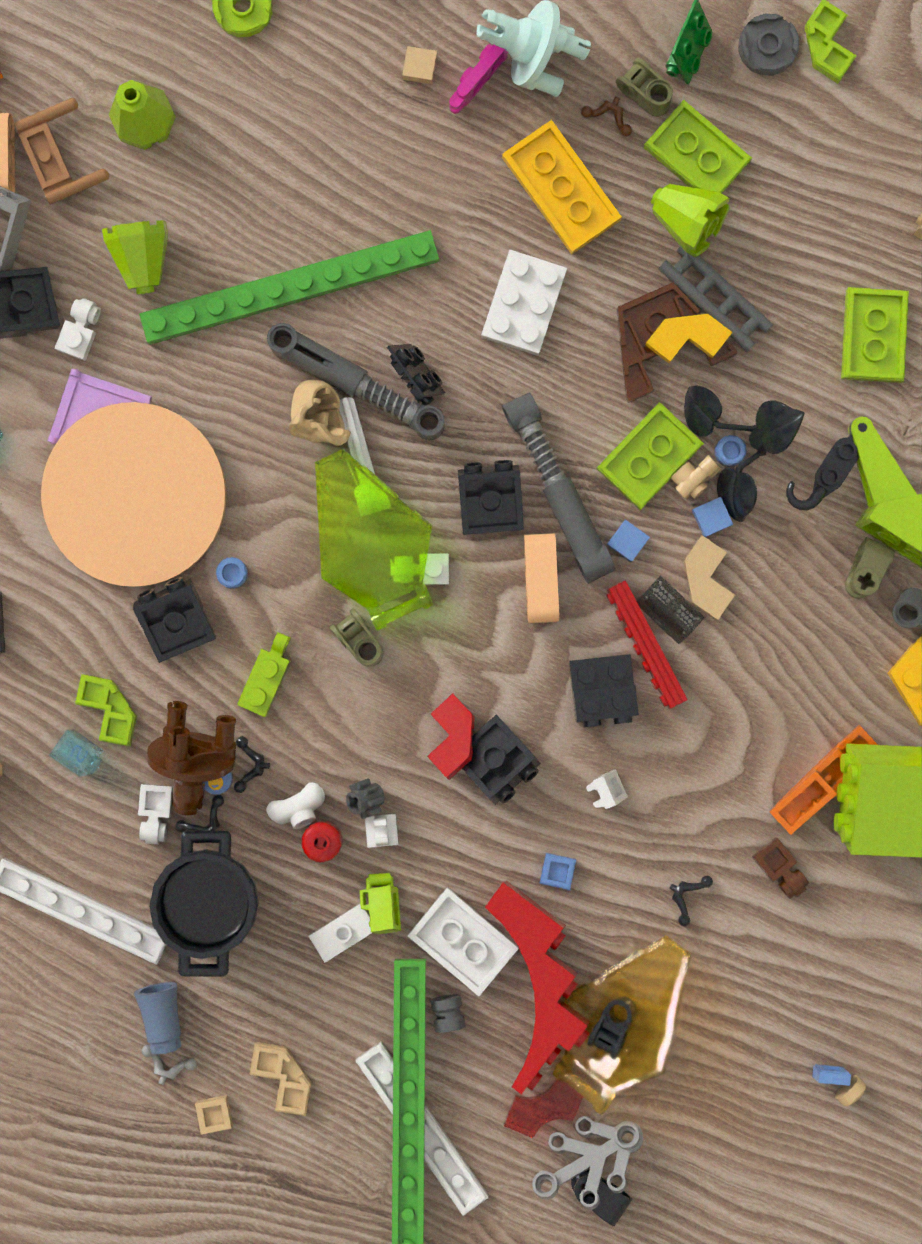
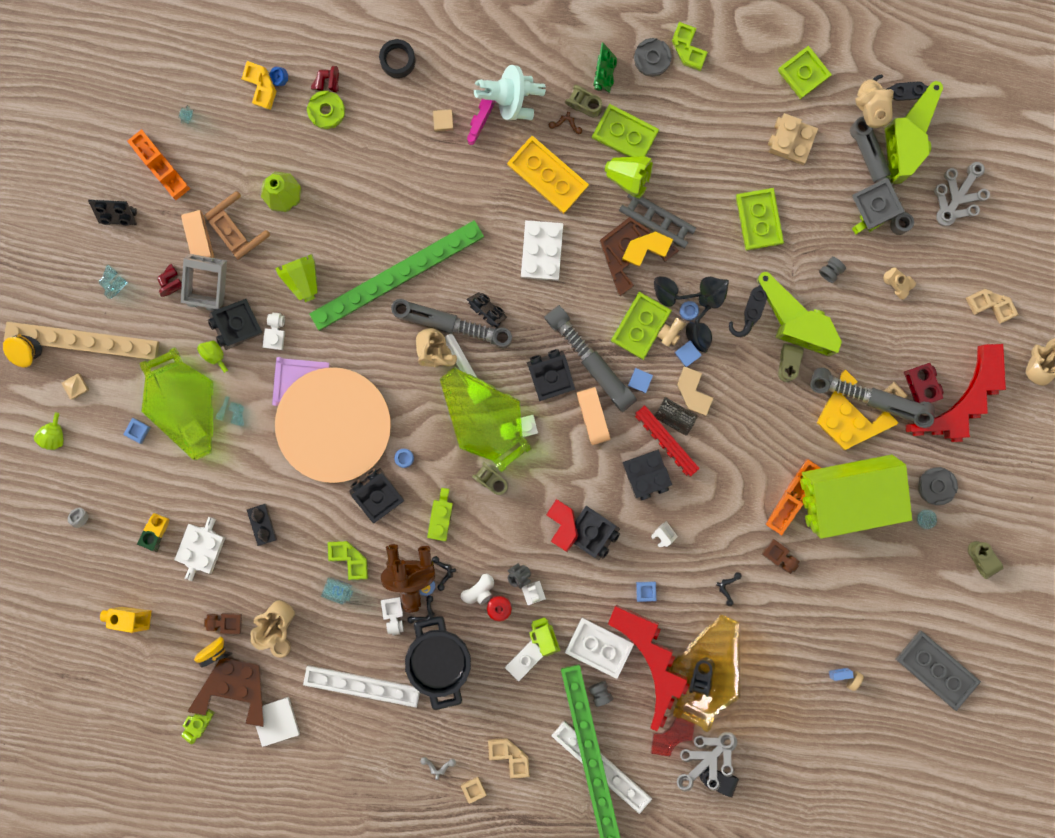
camera: 15 degrees left, 0 degrees up
sand blue plant [134,982,181,1055] -> none

